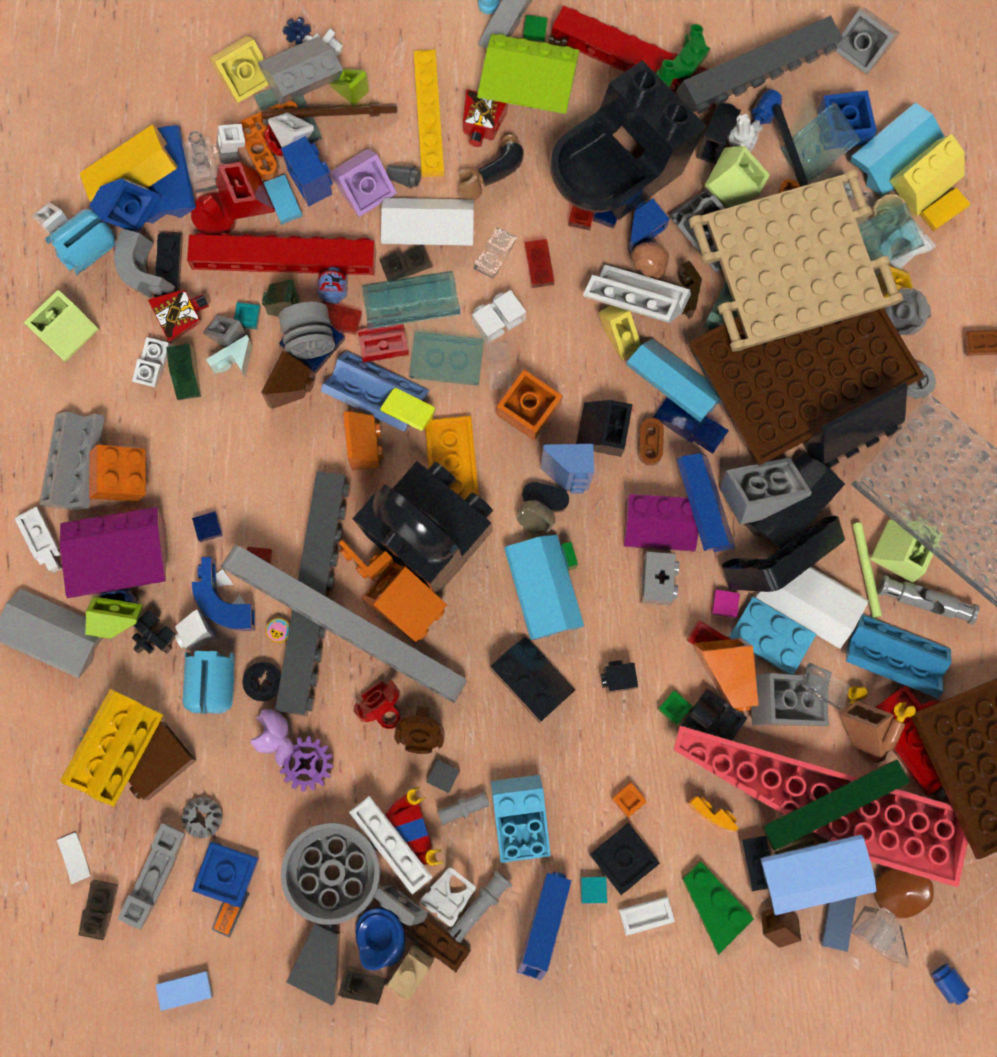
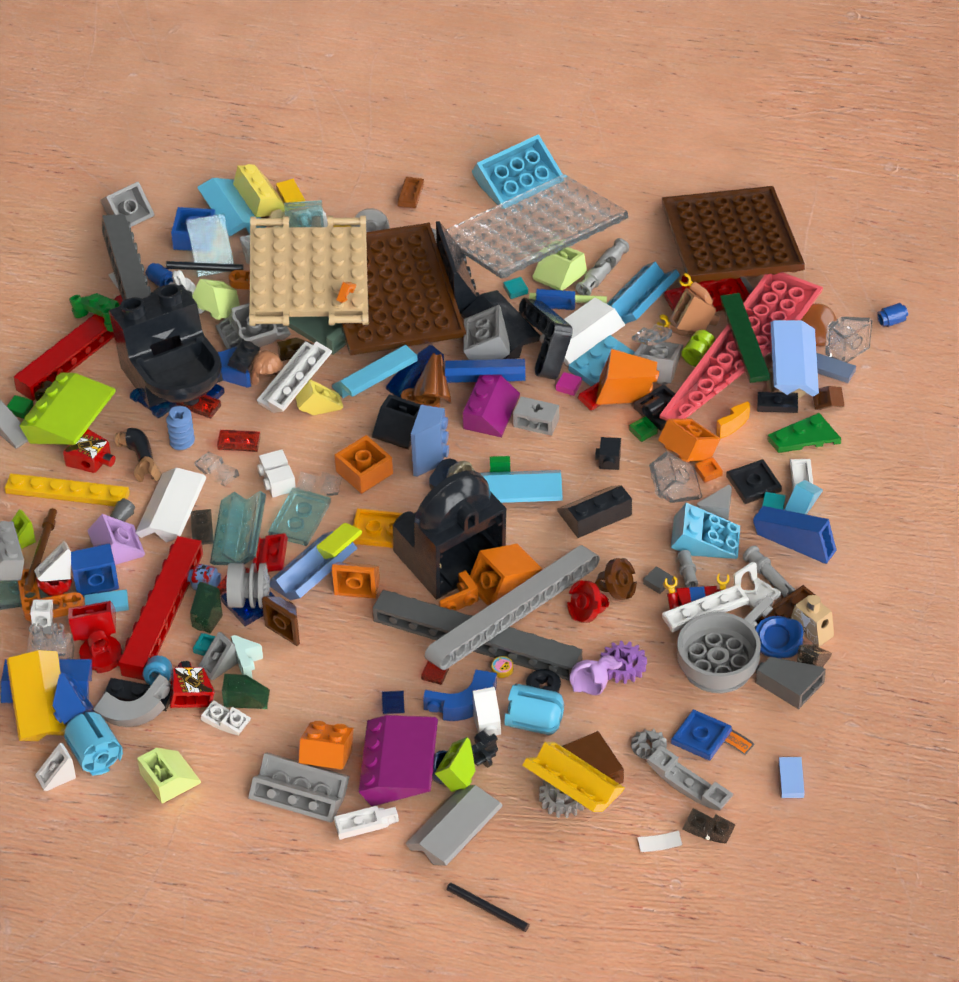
camera: 70 degrees left, 30 degrees down
none -> dark azure head [143,655,173,685]
none -> medium blue piece [166,406,195,450]
none -> black plate [228,340,260,373]
none -> orange tile [336,282,357,303]
none -> dark orange hat [413,353,451,403]
none -> teal tile [503,277,529,299]
none -> blue tile [536,289,575,310]
none -> clear slope [649,451,702,503]
none -> orange brick [658,418,720,462]
none -> lime wheel [682,330,716,367]
none -> light grey slope [697,485,732,520]
none -> medium azure slope [784,480,823,514]

